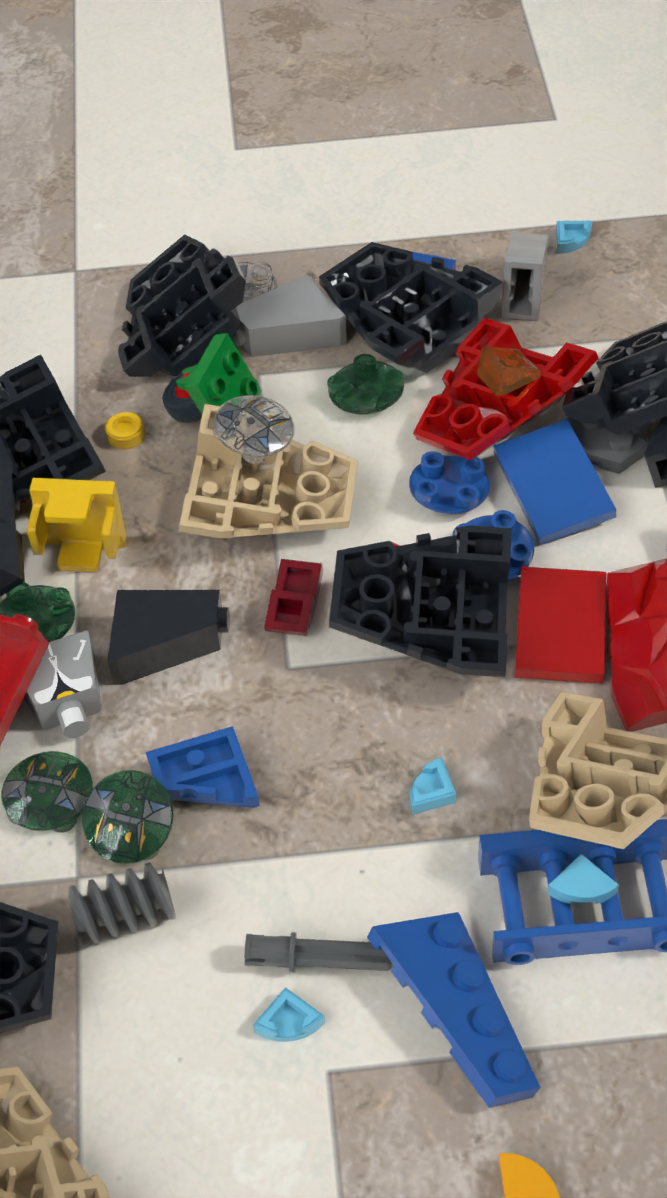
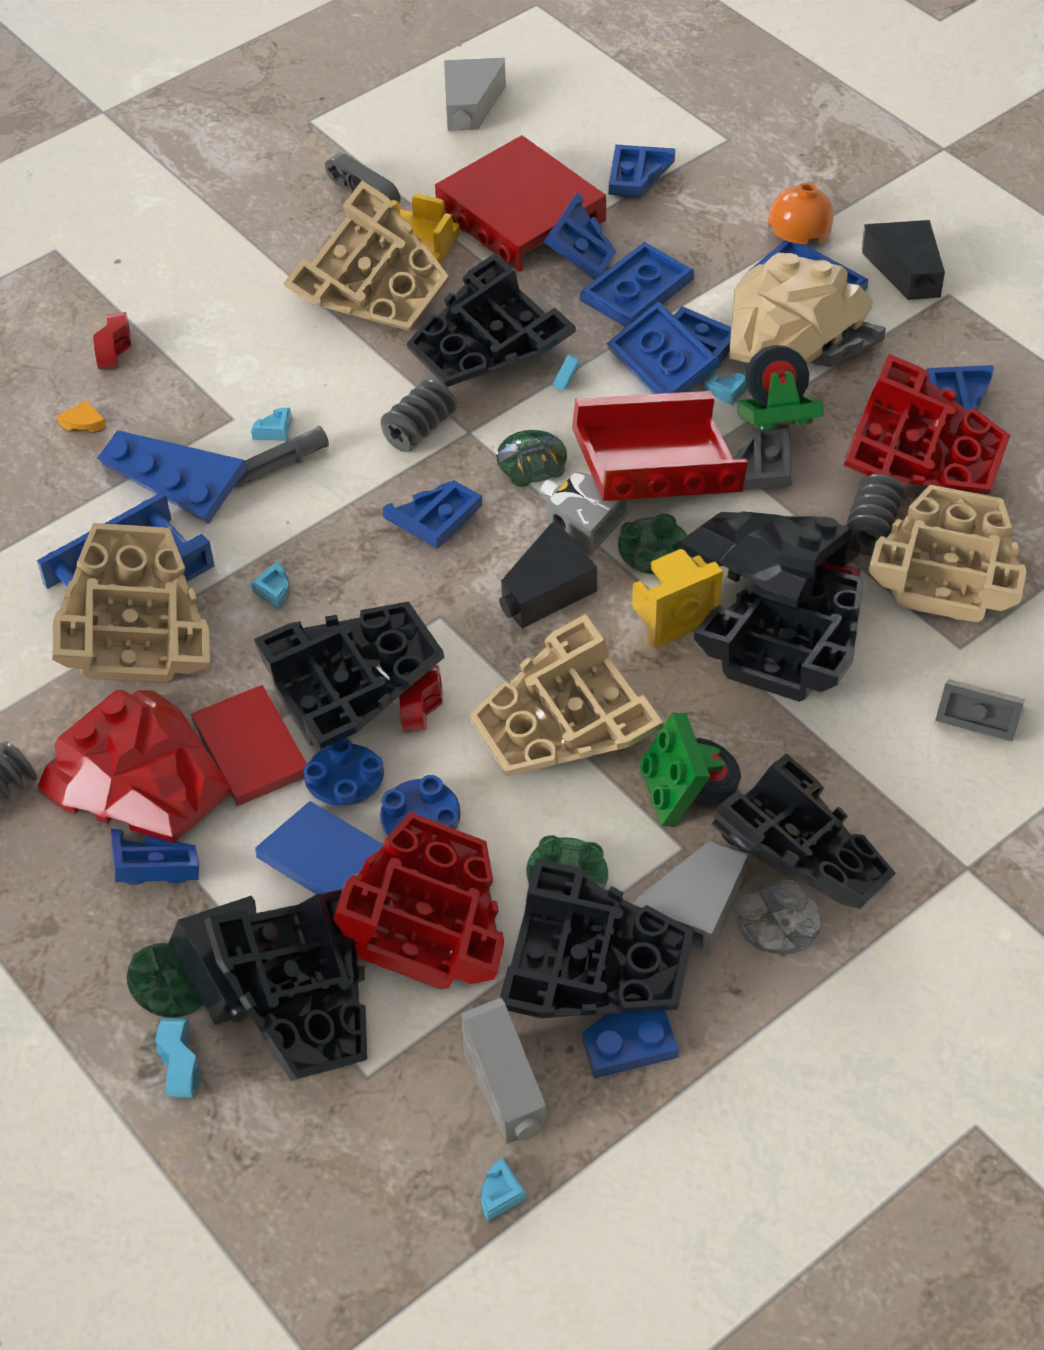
camera: 145 degrees right, 0 degrees up
clear green dish [82,770,174,864] -> none
yellow tile [105,412,145,449] -> none
clear dish [213,395,295,464] -> none
dark red slope [264,559,323,636] -> none
clear orange slope [478,347,541,396] -> none

